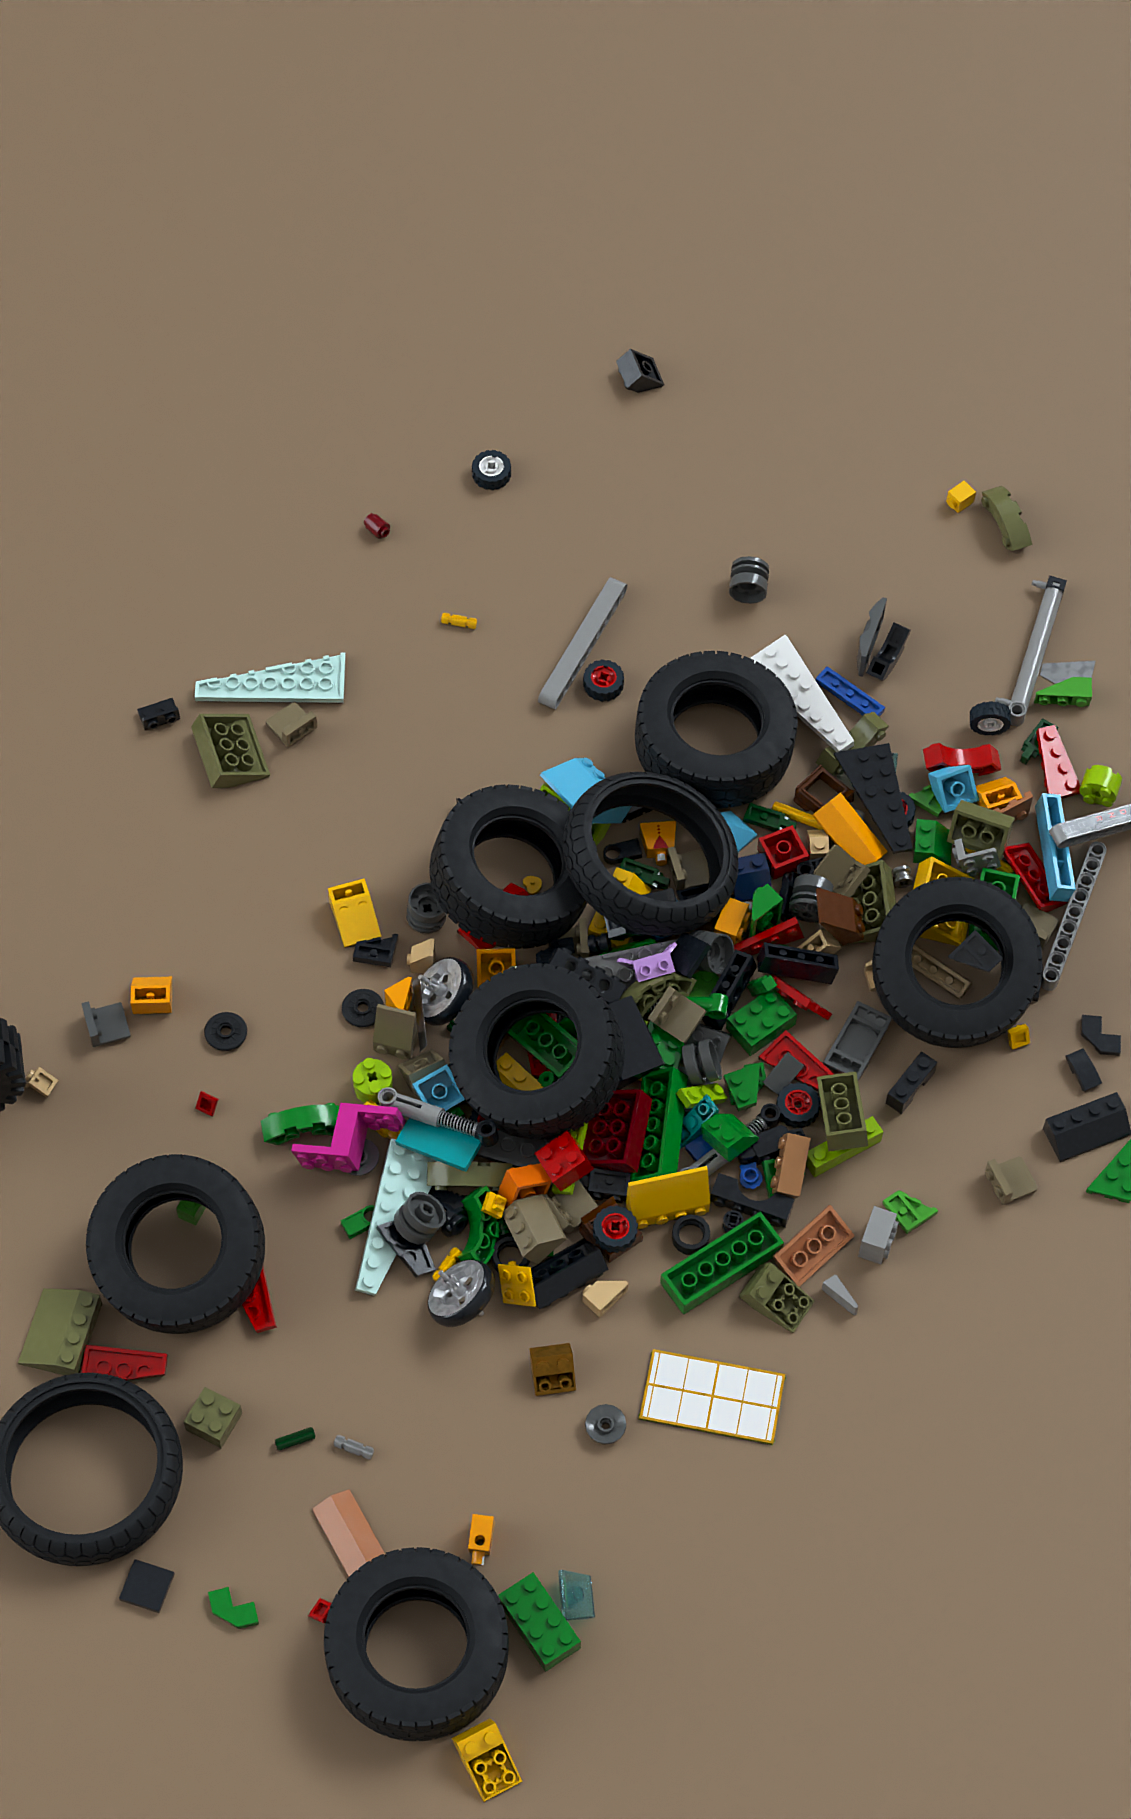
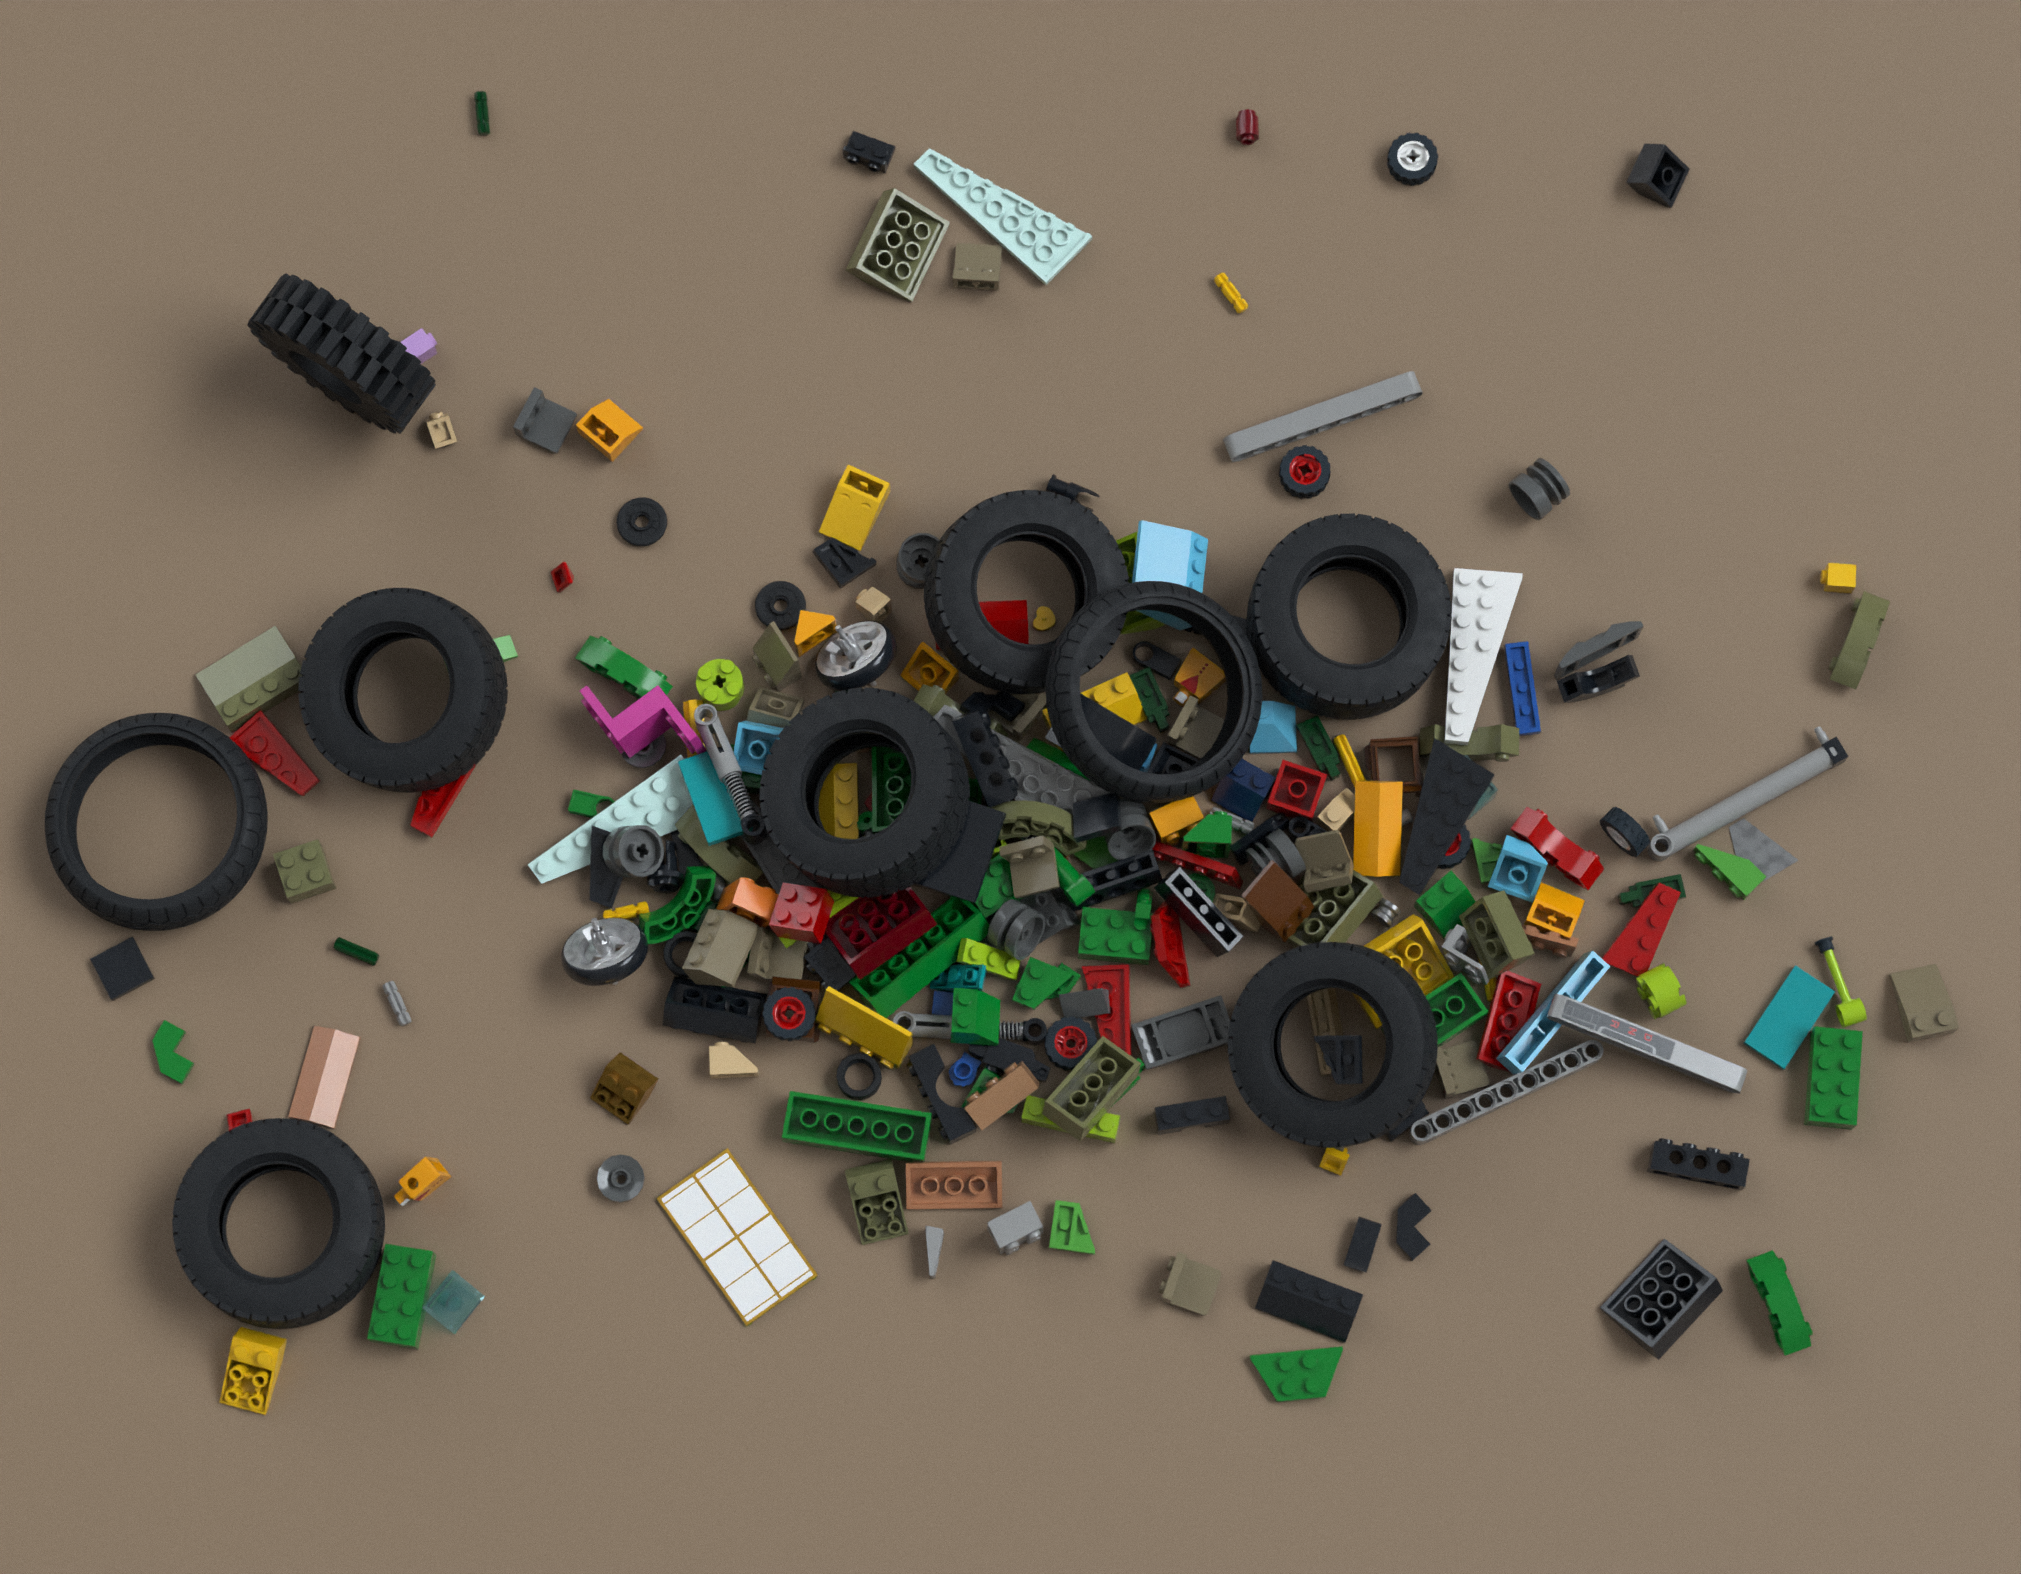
camera: 45 degrees right, 15 degrees up
flat silver sticker [413,977,427,1052] -> none
yellow tile [481,1191,507,1219] -> none
yellow hinge [498,1261,536,1307] -> none
black wheel [588,932,612,954] -> none
lavender piece [616,942,677,982] -> none
black wheel [722,1210,743,1233] -> none

